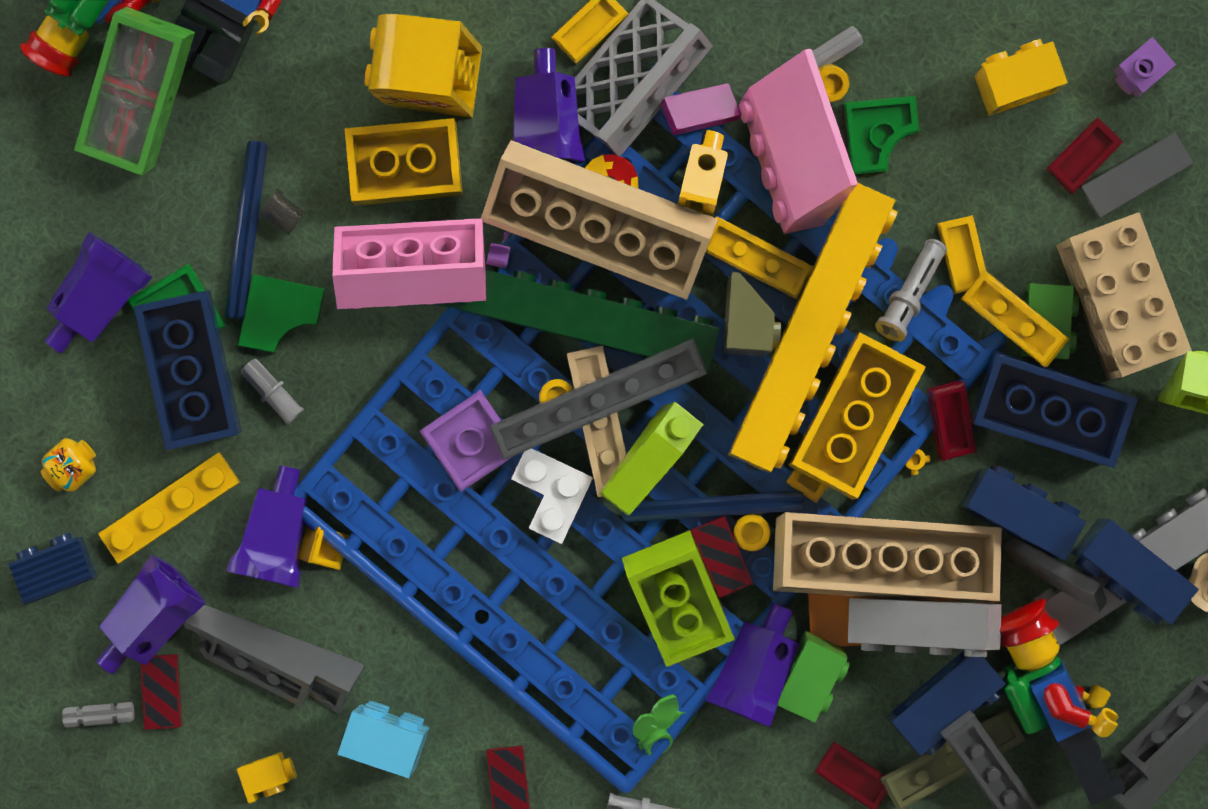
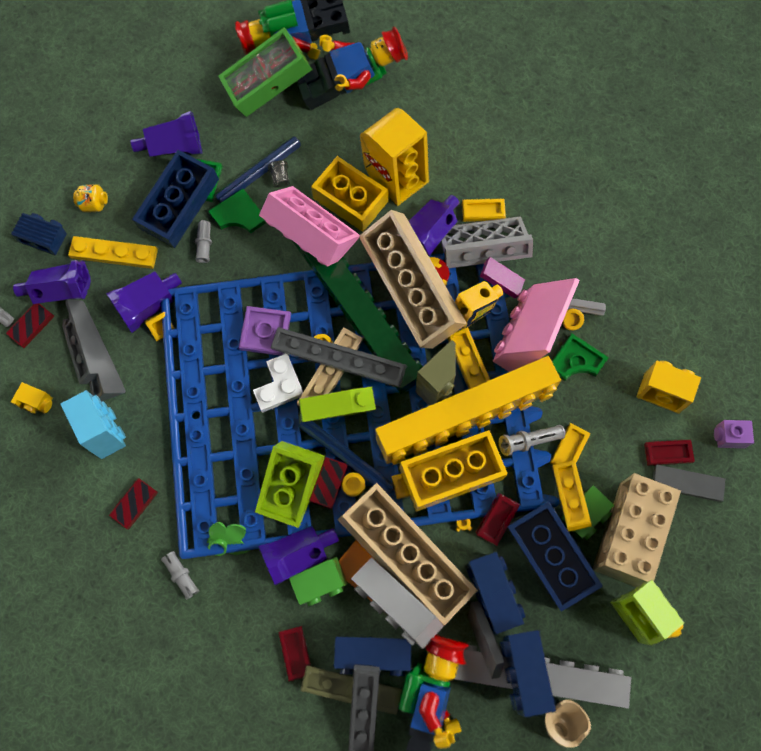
camera: 40 degrees right, 15 degrees down
medium lavender piece [486,231,511,269] -> none

